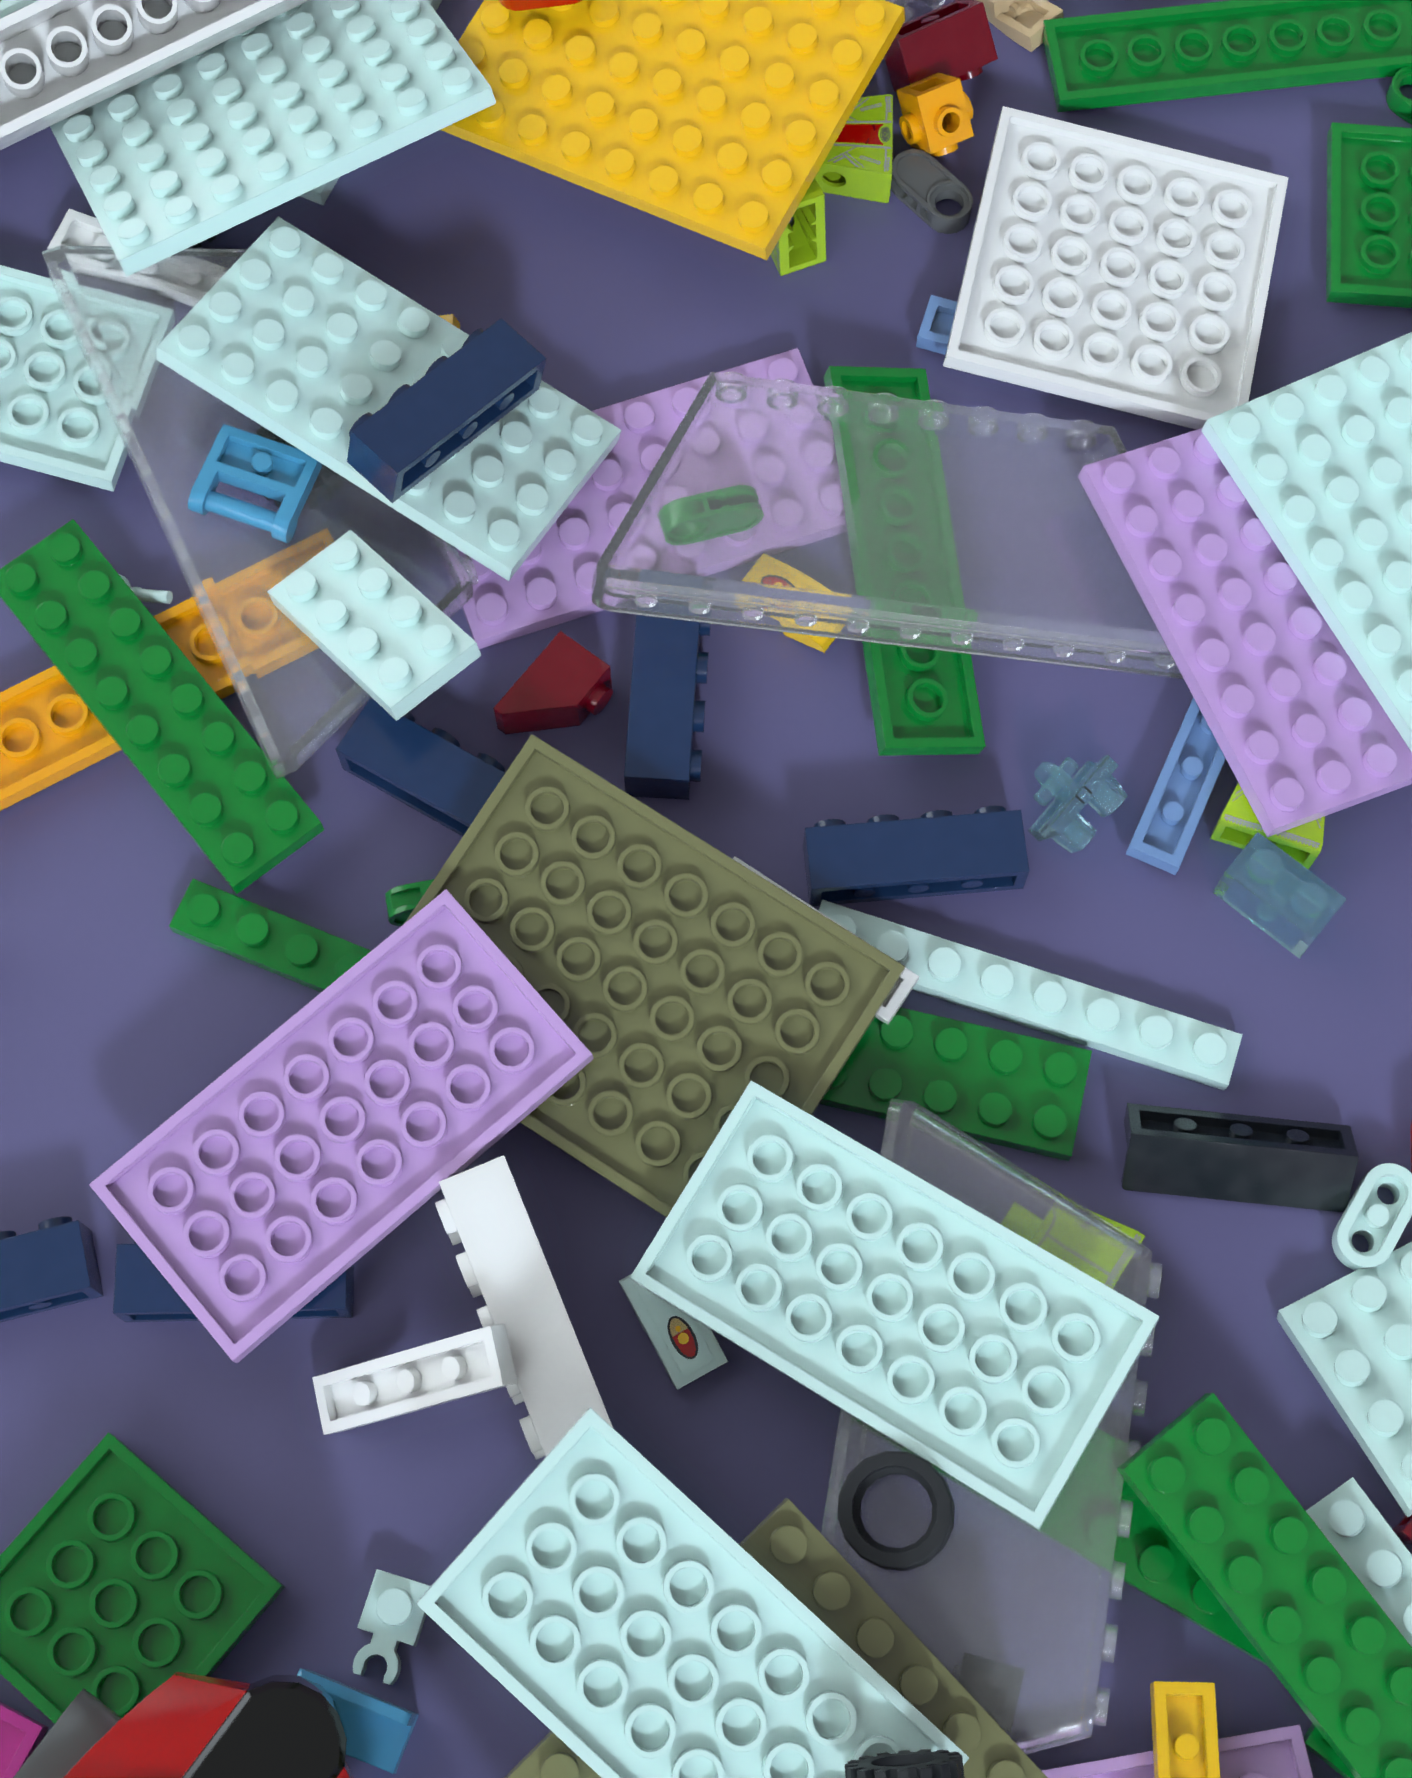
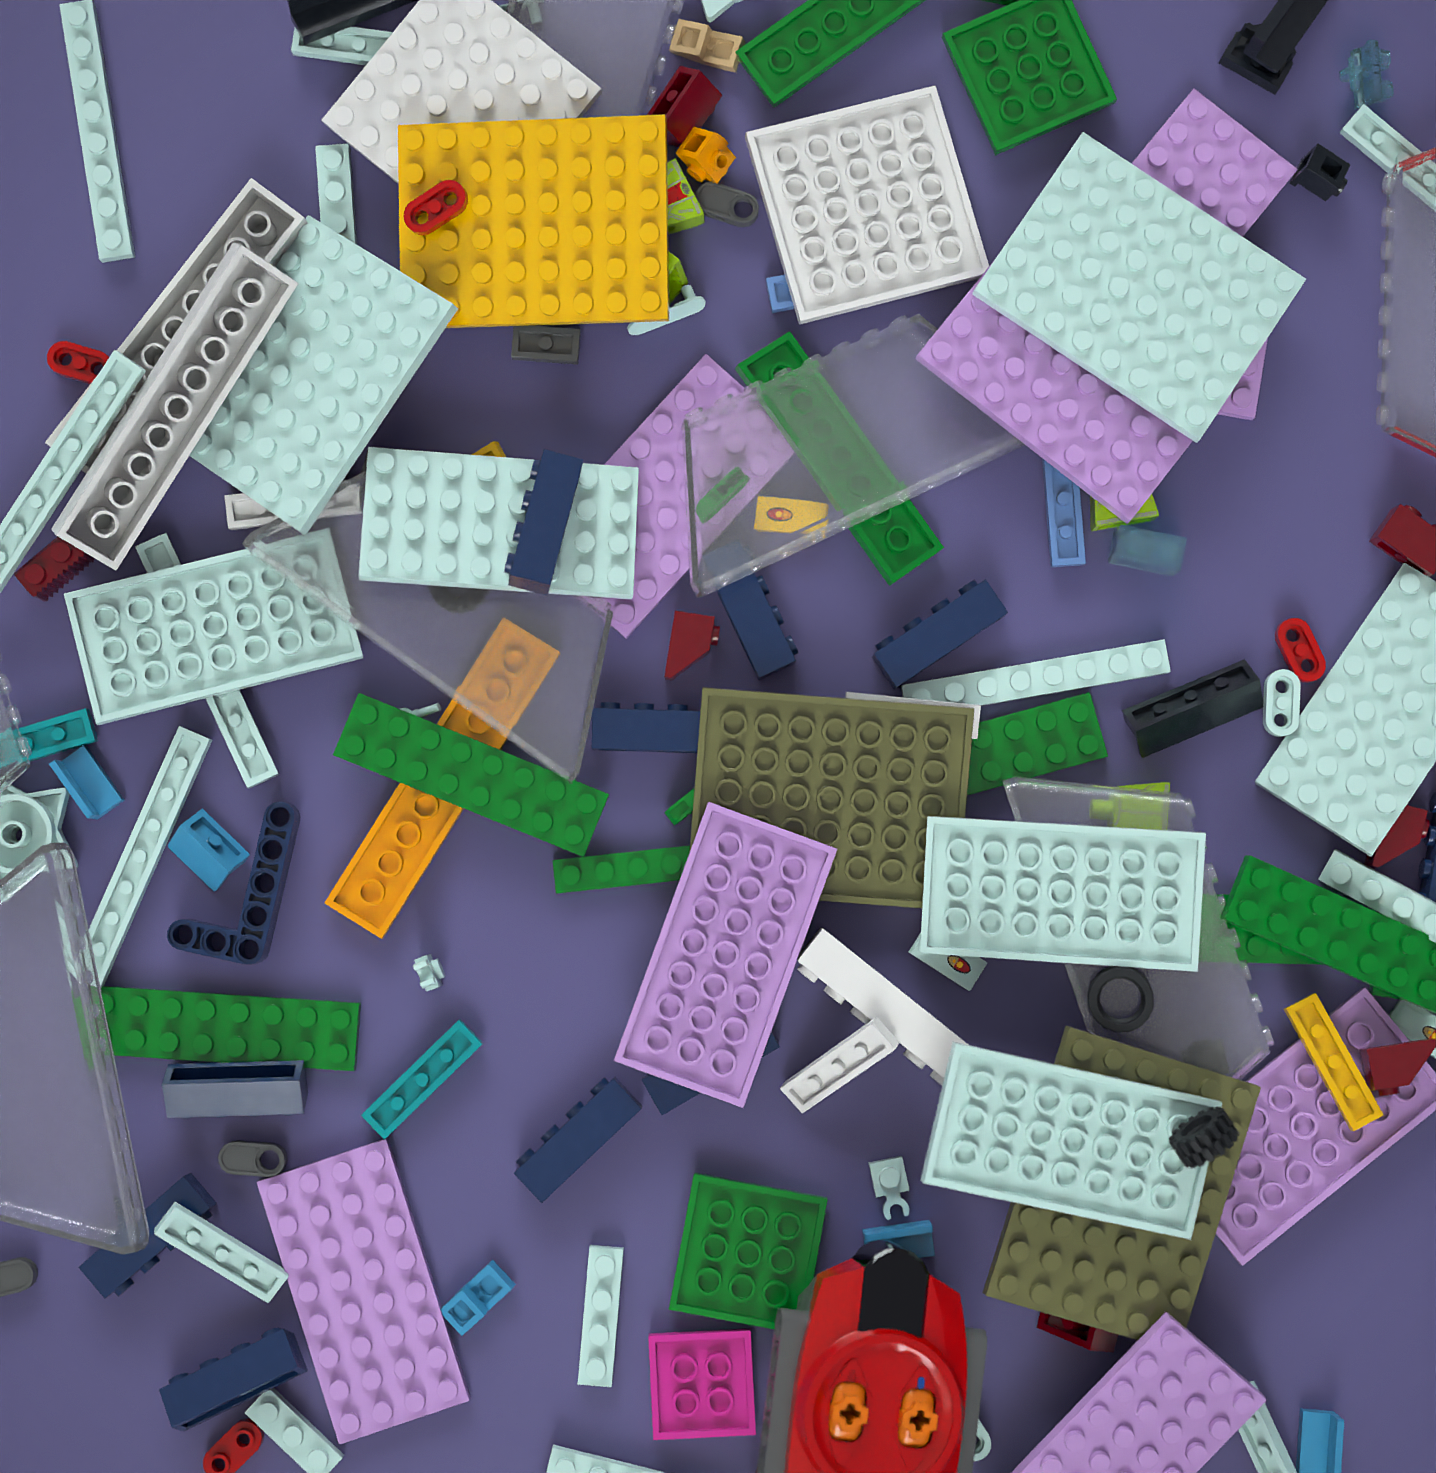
camera: 30 degrees left, 15 degrees up
dark azure plate [188,424,322,543] -> none
light aqua plate [267,529,481,721] -> none
clear light blue hips [1028,754,1128,853] -> none
none -> dark grey plate [511,325,581,365]
none -> light aqua piece [627,285,706,335]

